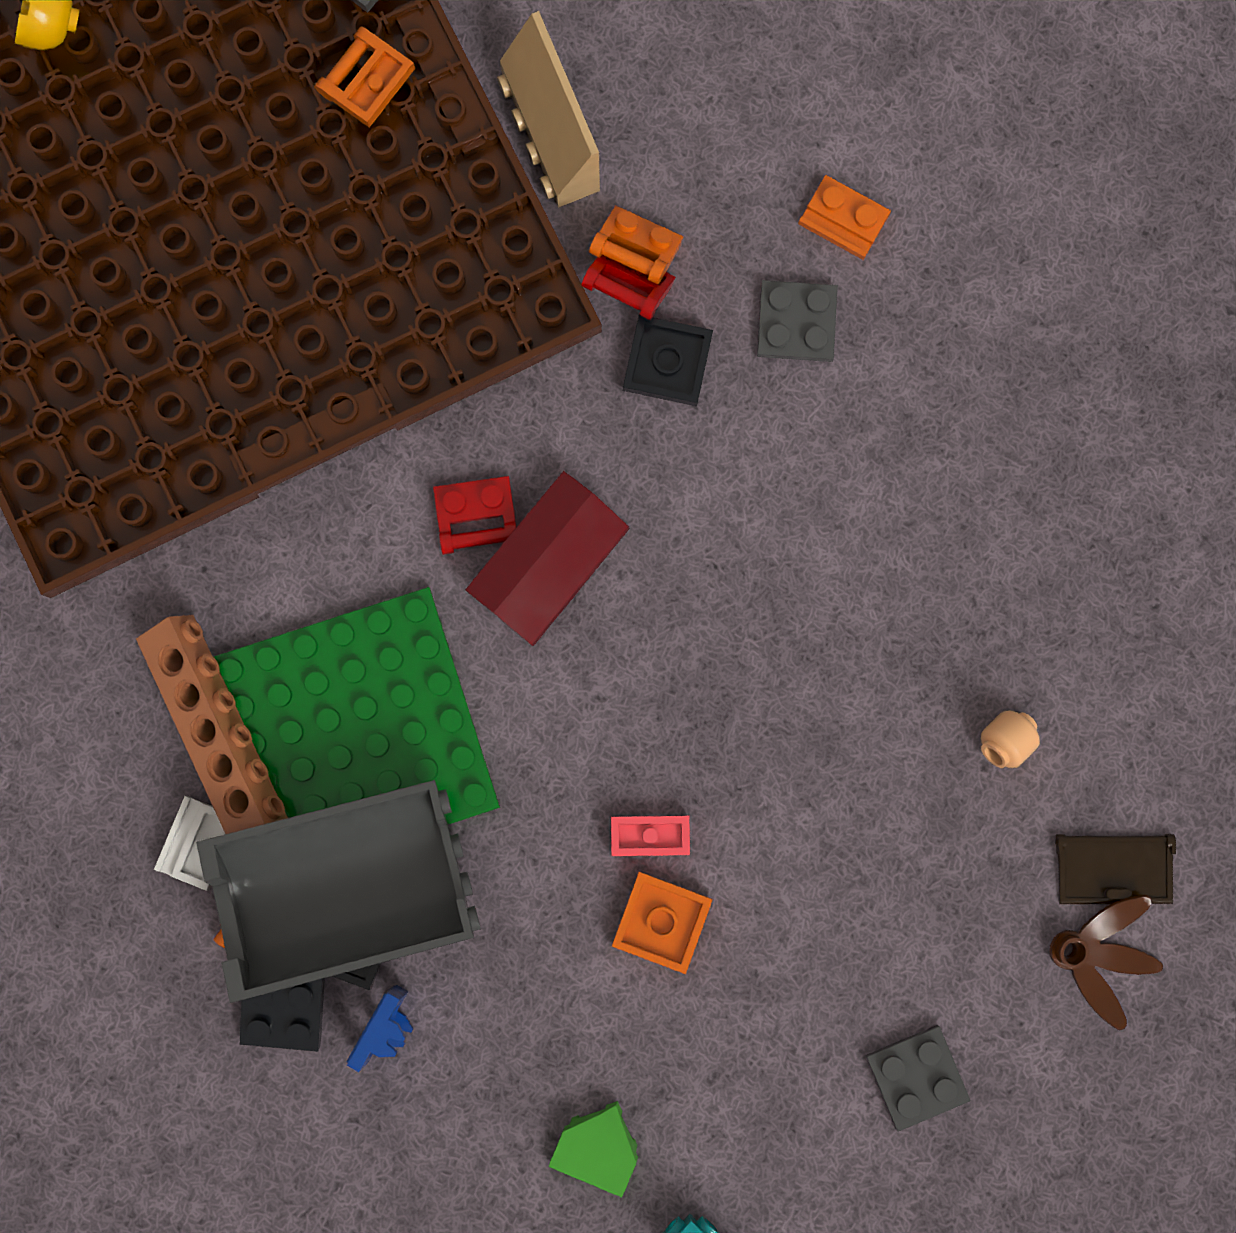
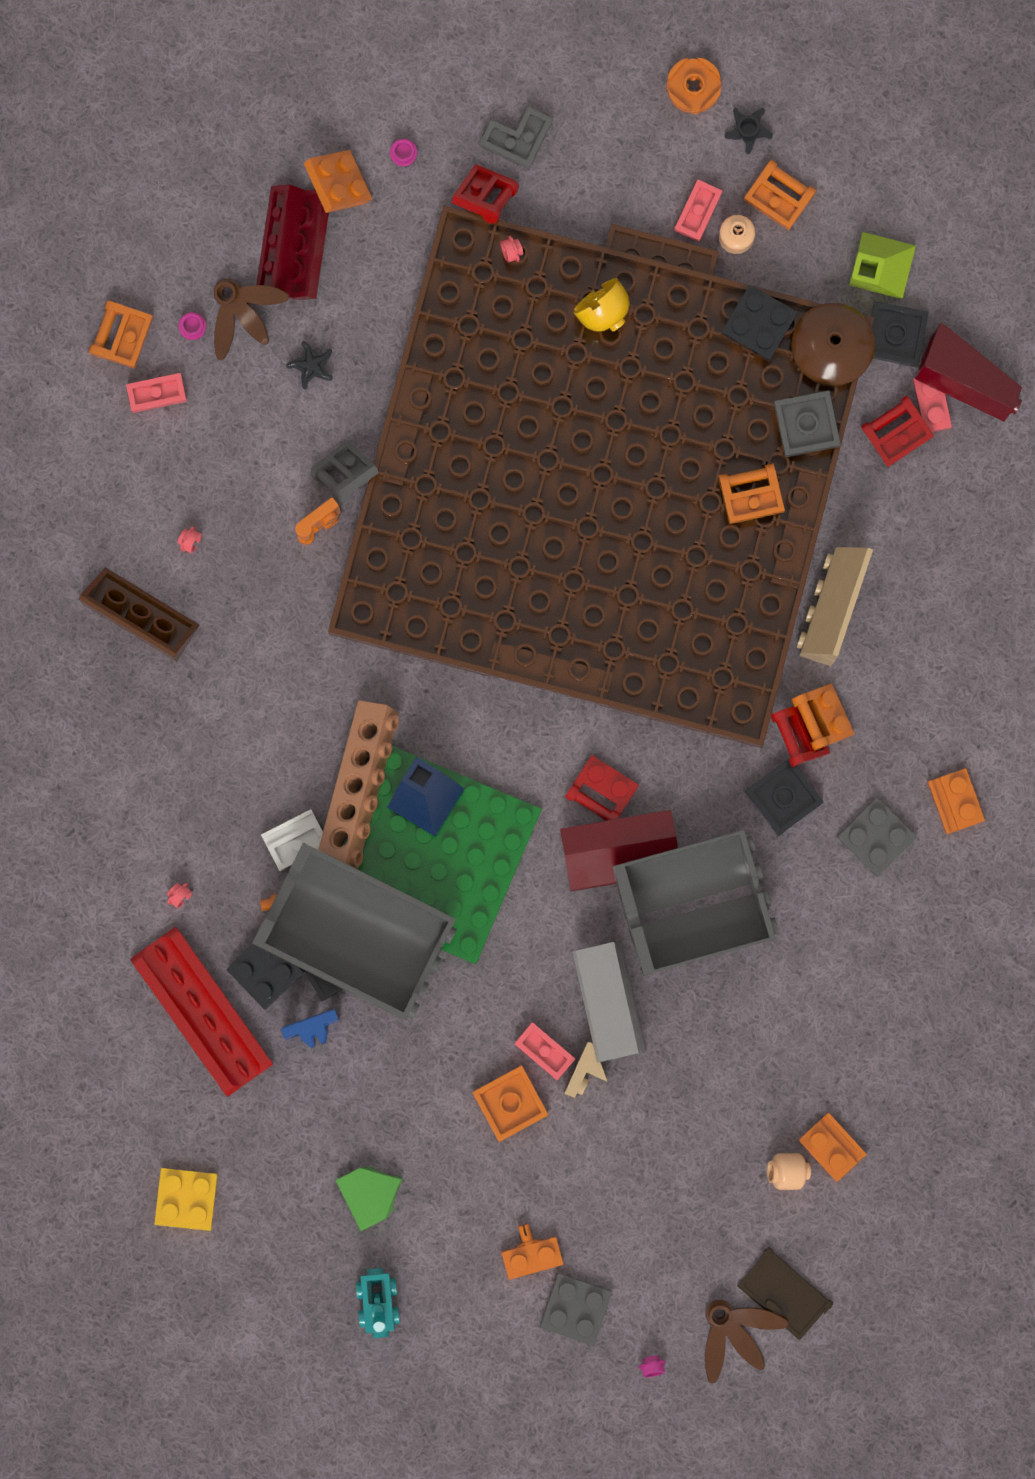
camera: 40 degrees right, 0 degrees up
none -> red plate [130,926,274,1097]
none -> coral plate [167,883,193,909]
none -> dark blue slope [387,757,465,837]
none -> orange plate [501,1223,564,1280]
none -> tan slope [564,1042,607,1098]
none -> light grey slope [573,942,646,1063]
none -> dark grey cylinder [613,830,779,976]
none -> dark pink plate [638,1355,666,1378]
none -> orange plate [798,1112,867,1182]

